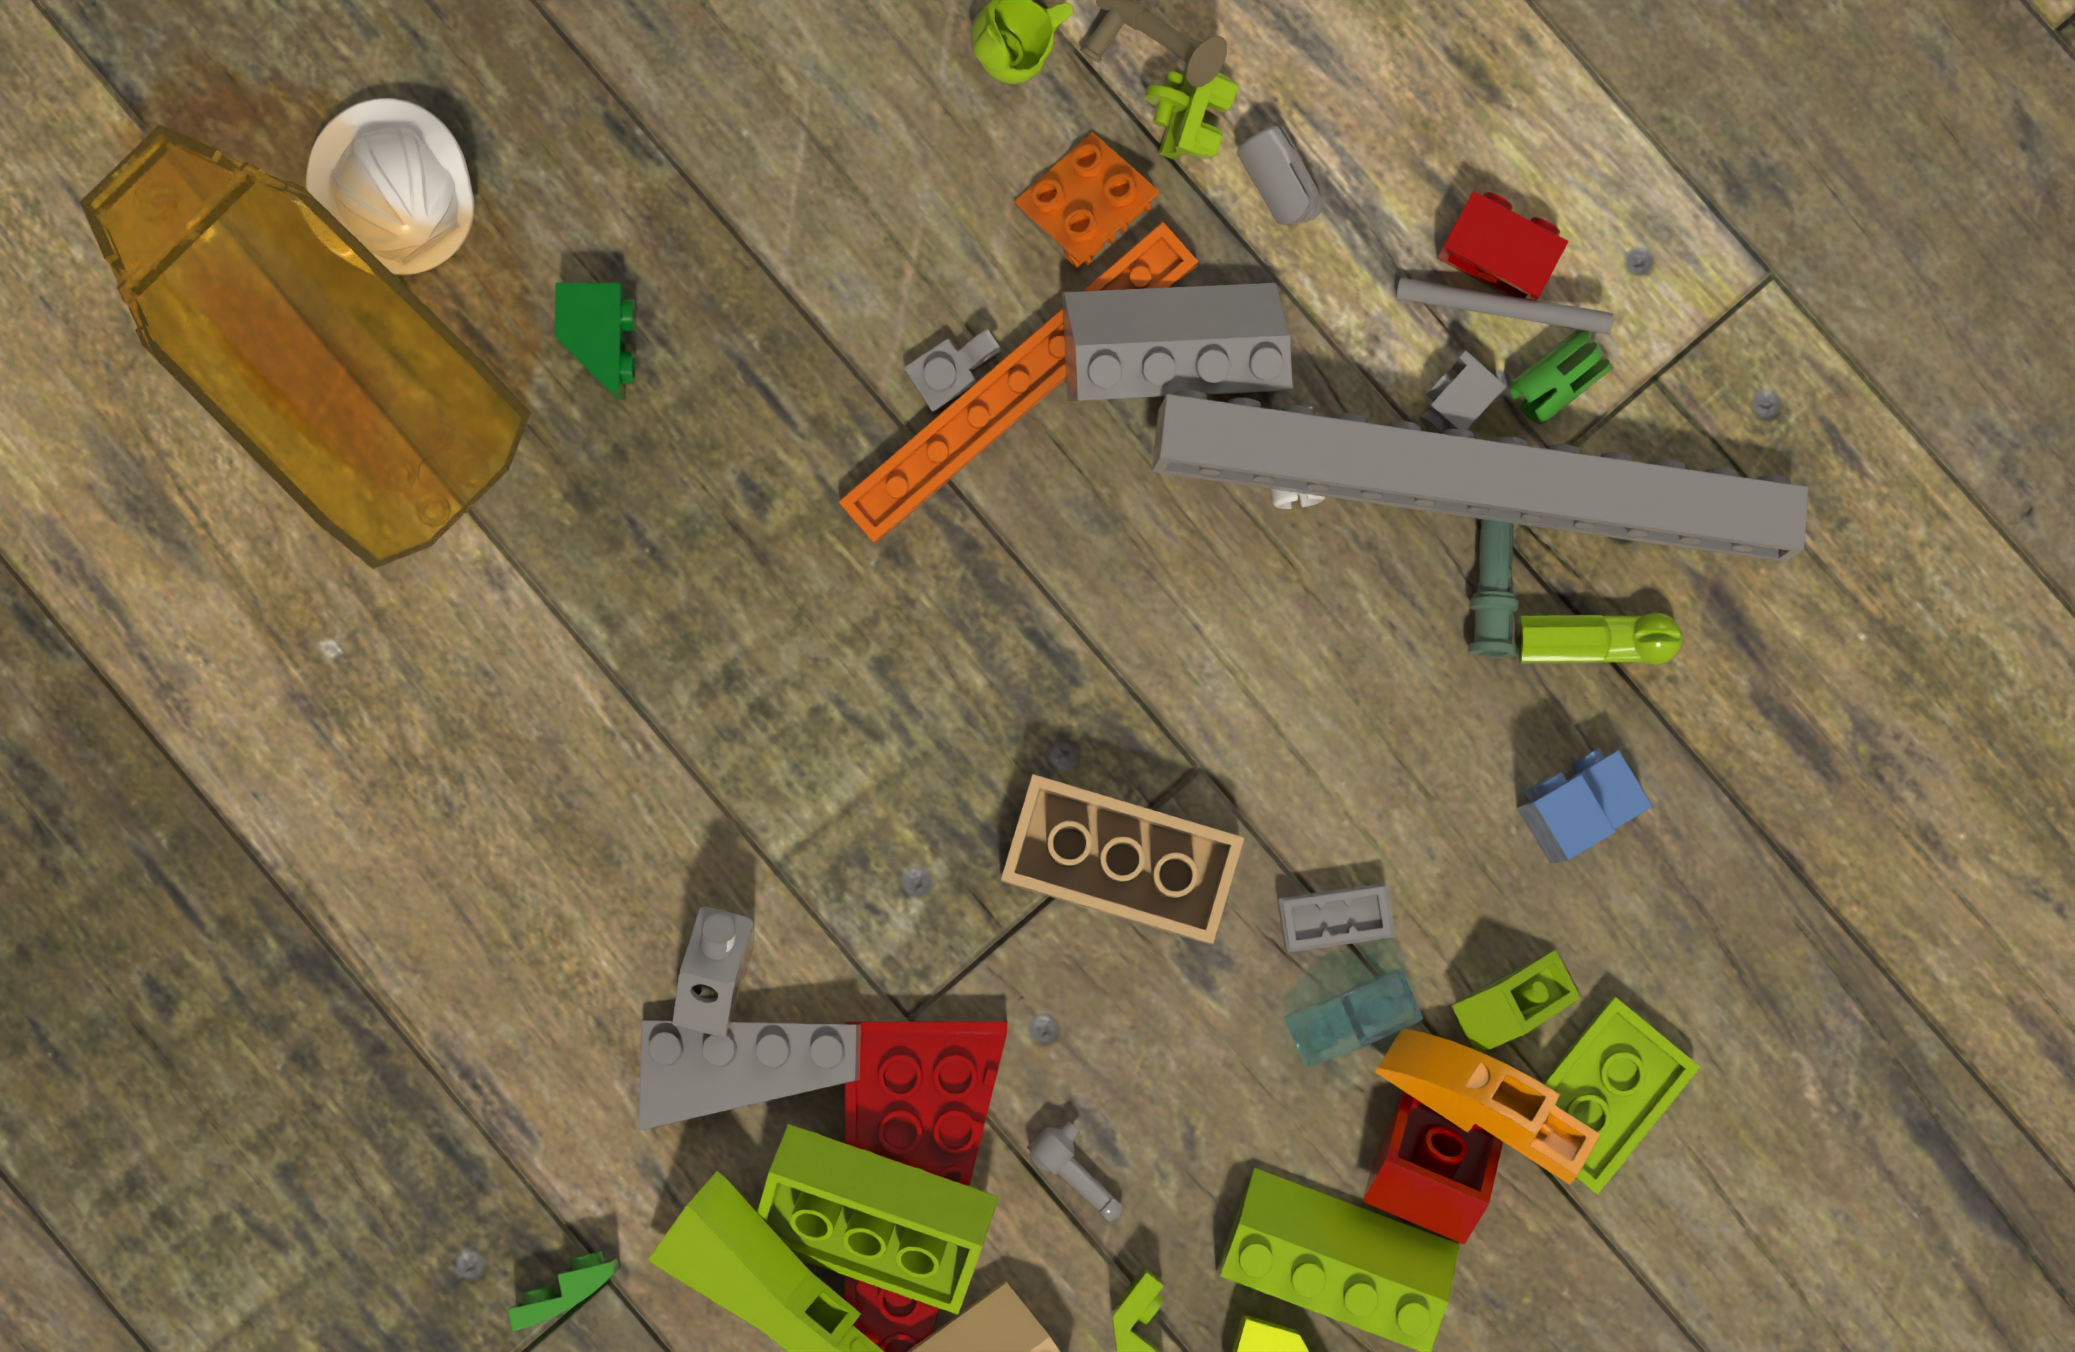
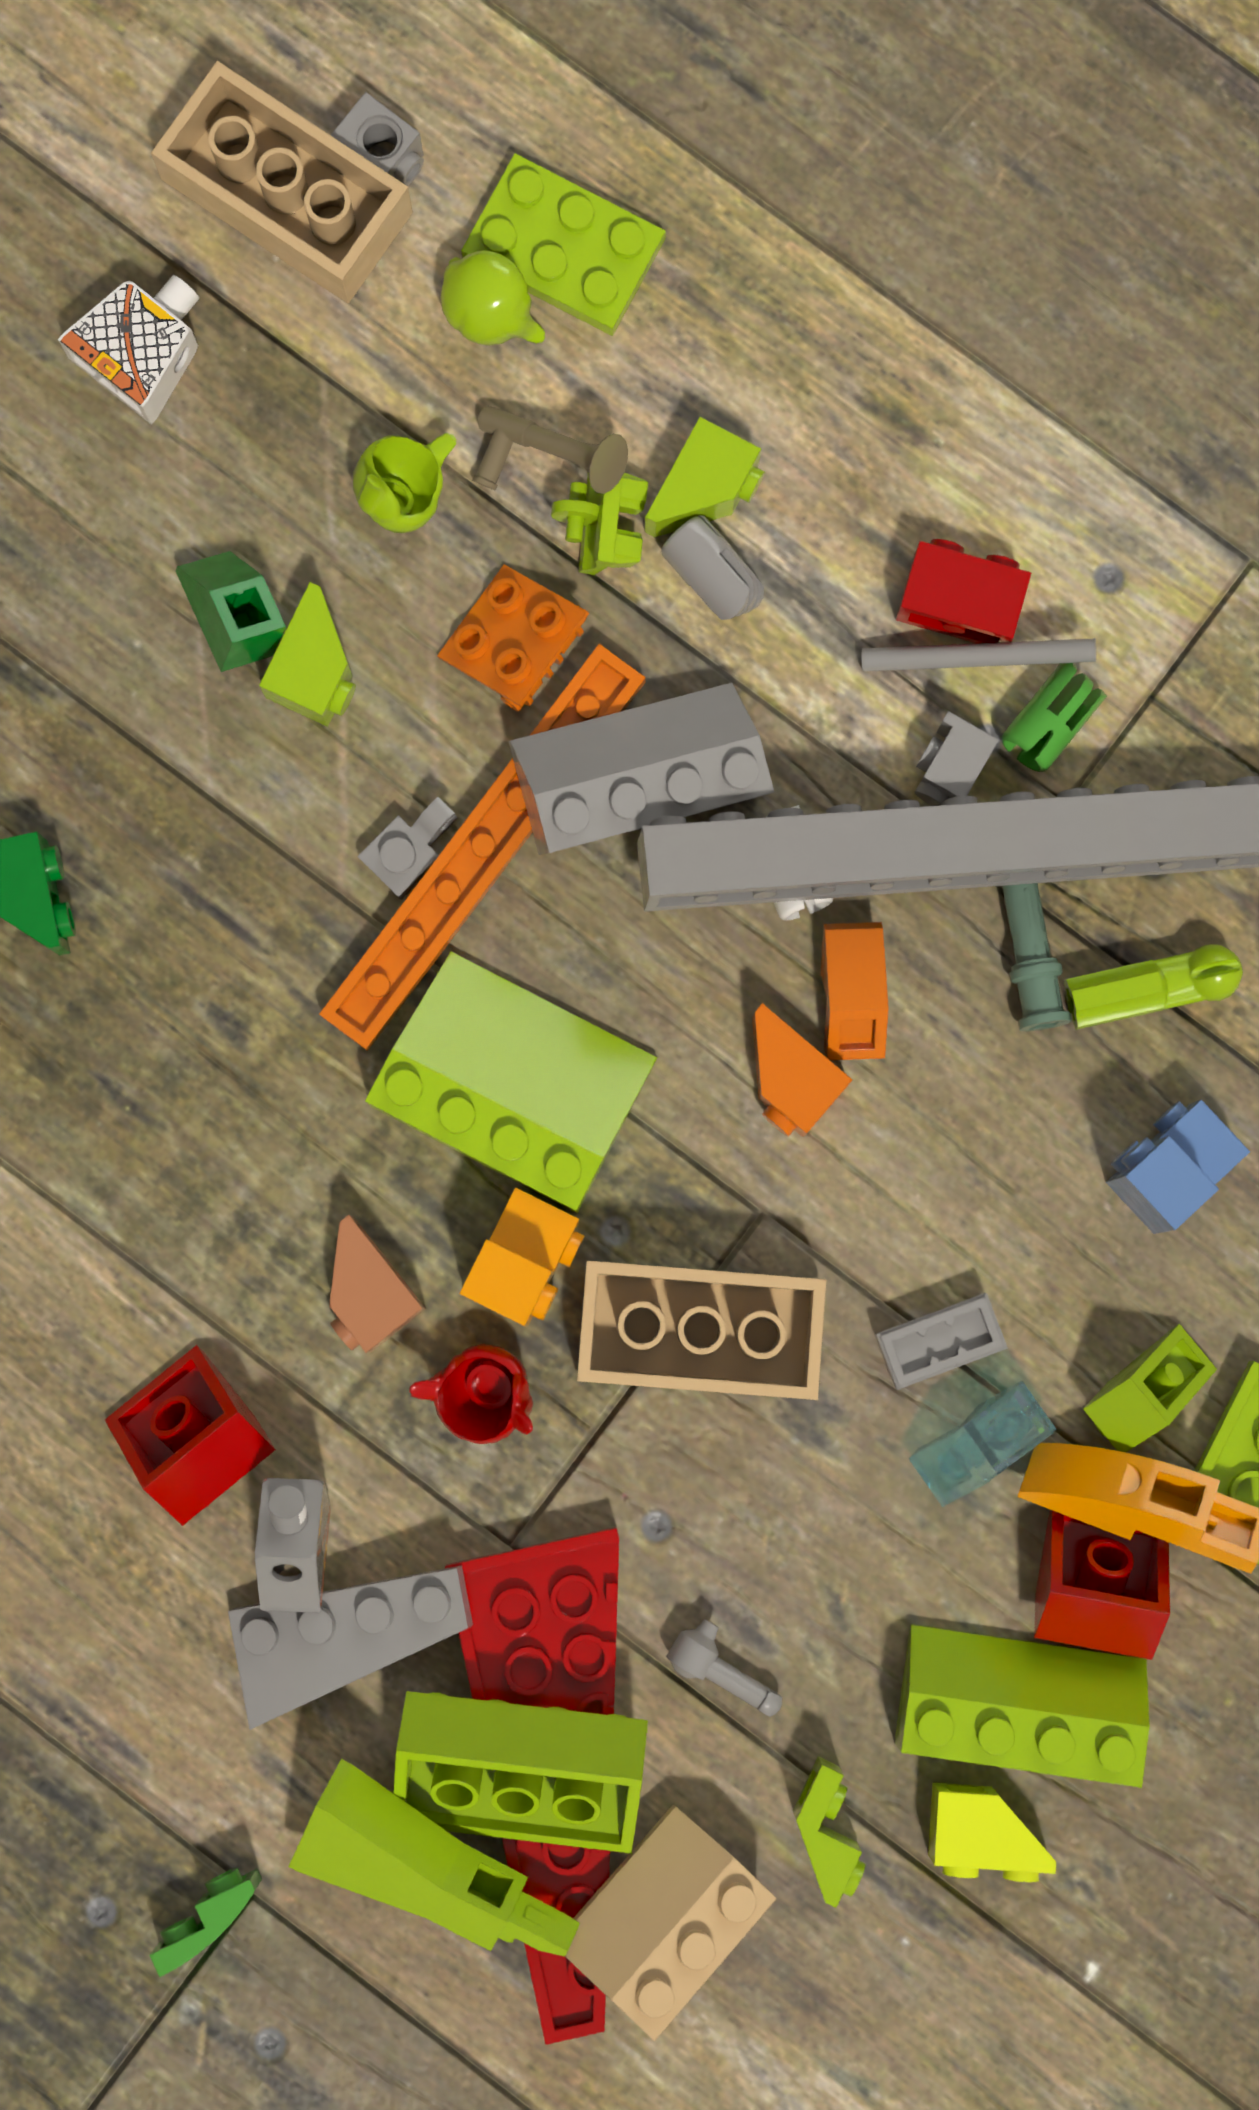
camera: 10 degrees left, 0 degrees up
none -> red slope [104,1345,276,1526]
none -> green slope [175,551,286,672]
none -> lime slope [259,582,356,727]
none -> nougat slope [329,1215,426,1353]
none -> lime slope [365,951,658,1213]
none -> red hair [409,1344,533,1444]
none -> light orange brick [459,1187,585,1326]
none -> lime slope [645,417,765,537]
none -> orange slope [752,1003,853,1137]
none -> orange slope [821,922,889,1060]

